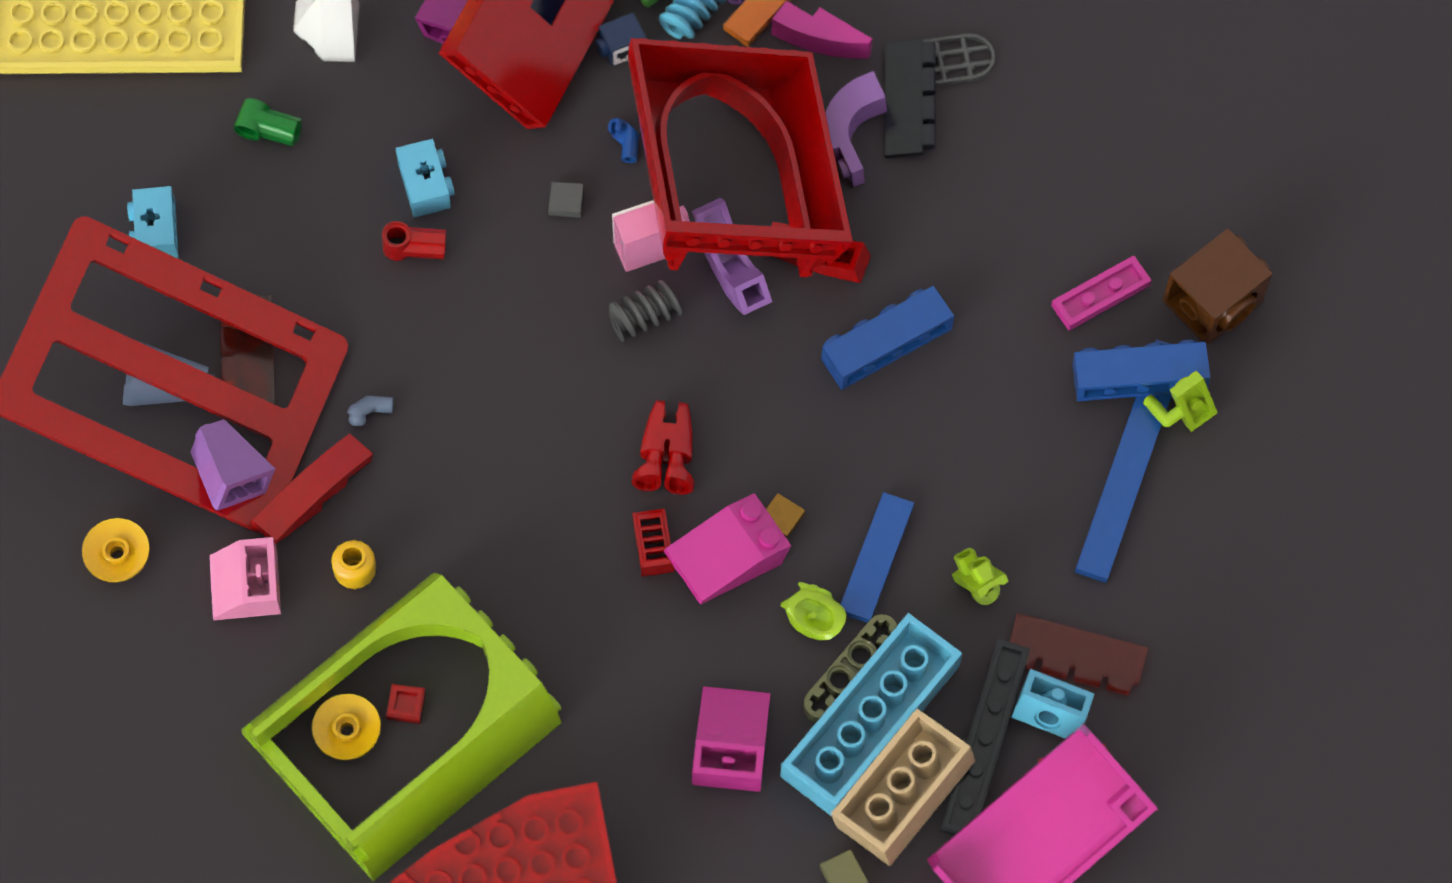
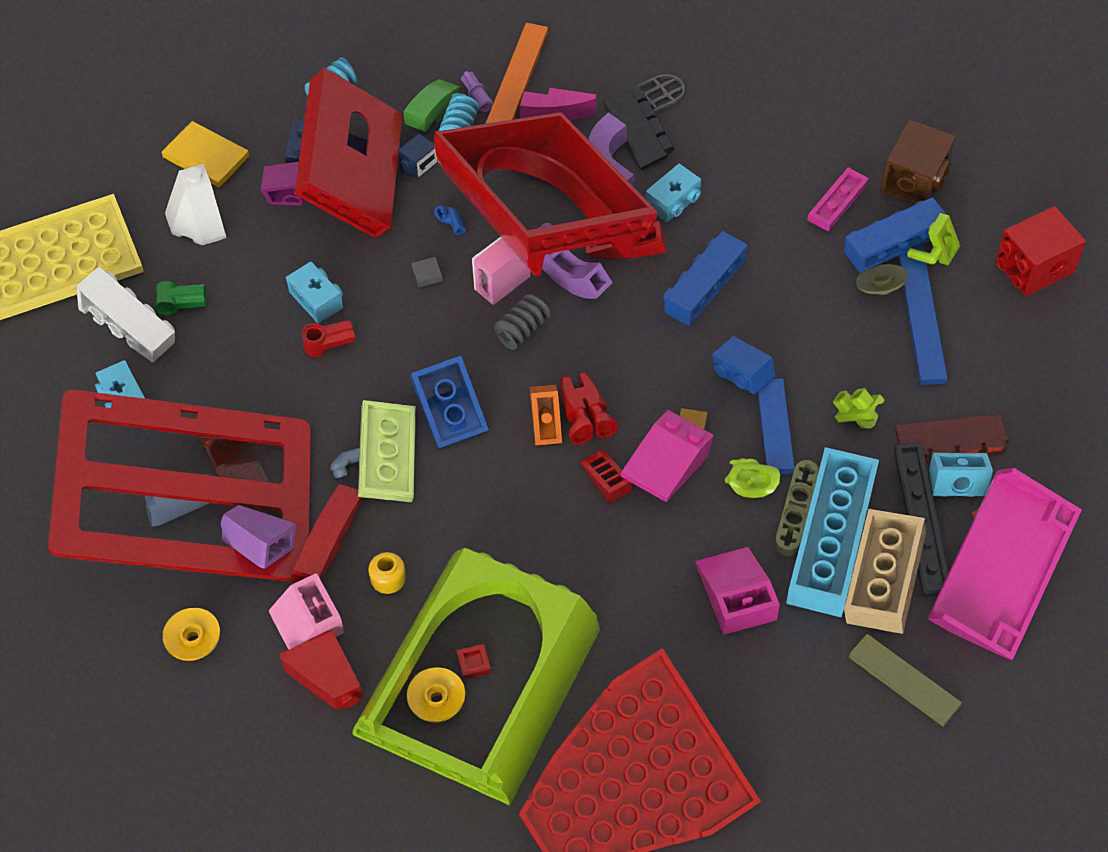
camera: 20 degrees left, 10 degrees down
none -> white wedge [76,267,175,363]
none -> red slope [279,630,363,710]
none -> yellowish green tile [358,400,416,502]
none -> blue slope [410,356,489,449]
none -> orange slope [529,385,562,445]
none -> medium azure brick [645,164,701,223]
none -> blue brick [712,336,775,394]
none -> olive dish [856,264,908,295]
none -> red brick [996,206,1086,296]

